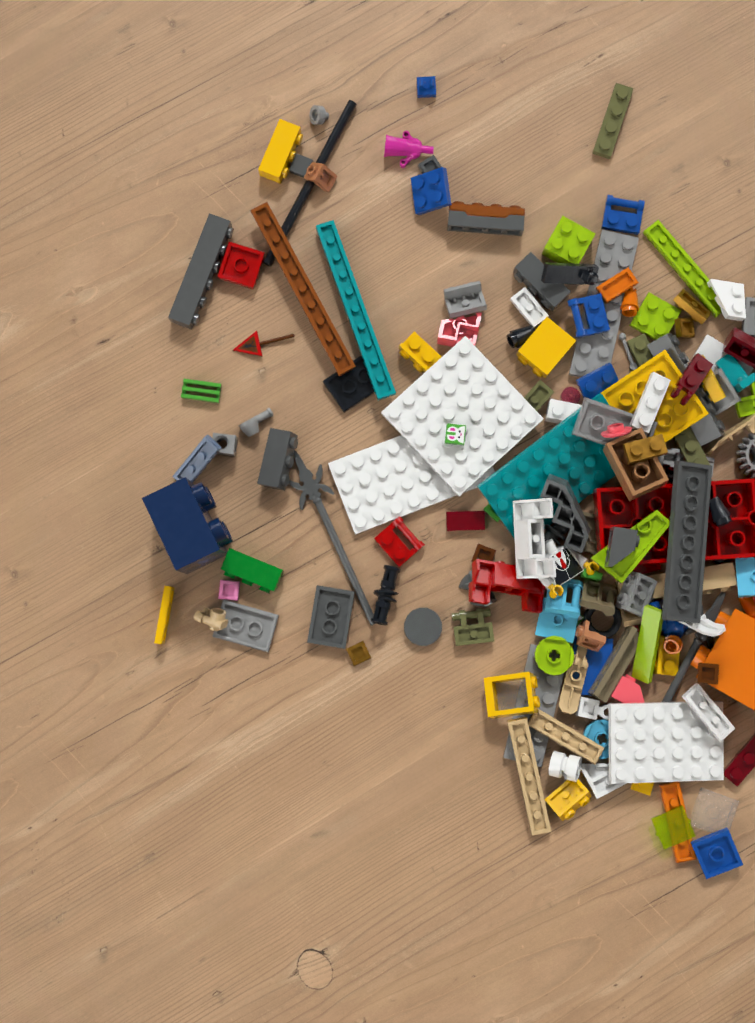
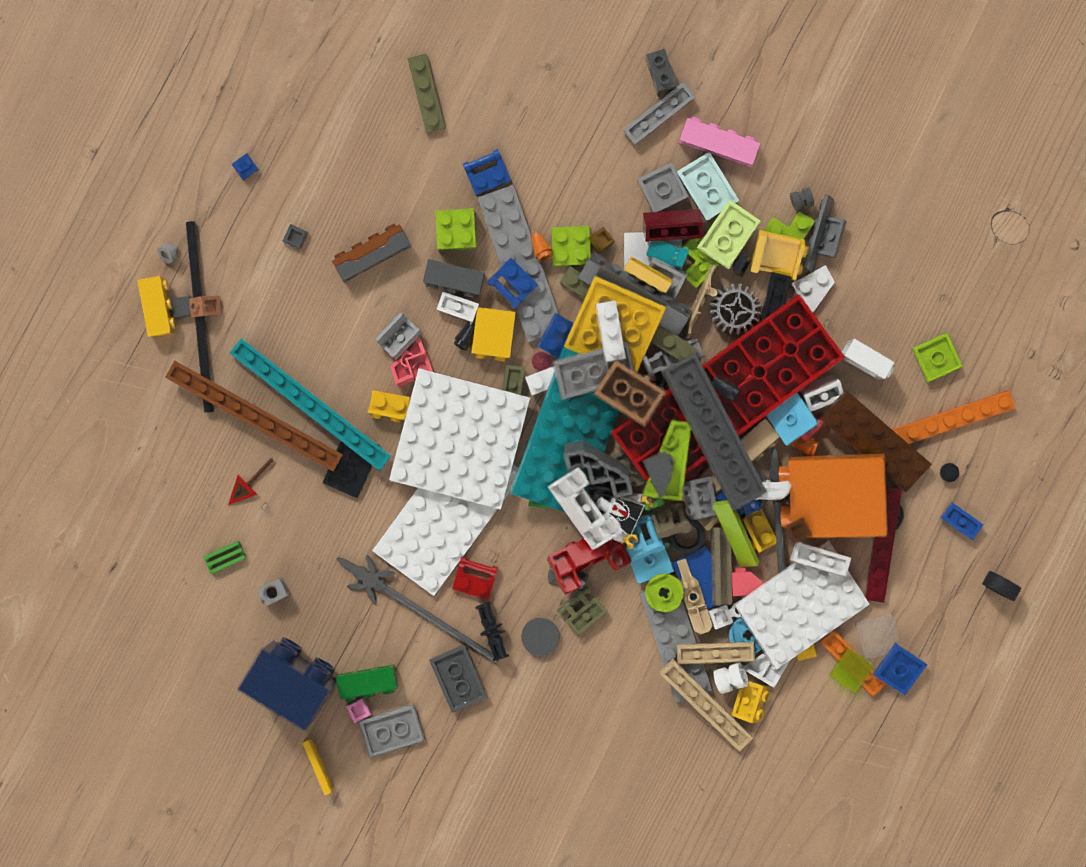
camera: 30 degrees left, 5 degrees up
dark grey brick [168,213,234,330] -> none
sand blue tile [172,435,222,483] -> none
tan plate [194,607,228,631] -> none
red plate [217,242,265,289] -> none
light grey bar [238,408,274,437] -> none
dark grey brick [257,428,298,491] -> none
pearl gold tile [346,641,371,666] -> none
dark pink piece [384,131,434,168] -> none
blue plate [411,167,451,215] -> none
tile [445,424,466,446] -> none
dark red tile [446,511,485,531] -> none
reddish brown plate [471,543,496,562] -> none
yellow window [484,672,540,719] -> none
black hinge [541,262,599,285] -> none
nougat bracket [575,620,606,652] -> none
orange tile [596,267,639,304] -> none
coral piece [601,423,632,438] -> none
light grey hinge [619,333,638,371] -> none
pearl gold plate [623,434,668,464] -> none
lime tile [643,220,722,318] -> none
orange plate [663,635,683,654] -> none
dark red hinge [670,353,713,406] -> none
pearl gold plate [673,289,711,325] -> none
white wing [707,279,746,321] -> none

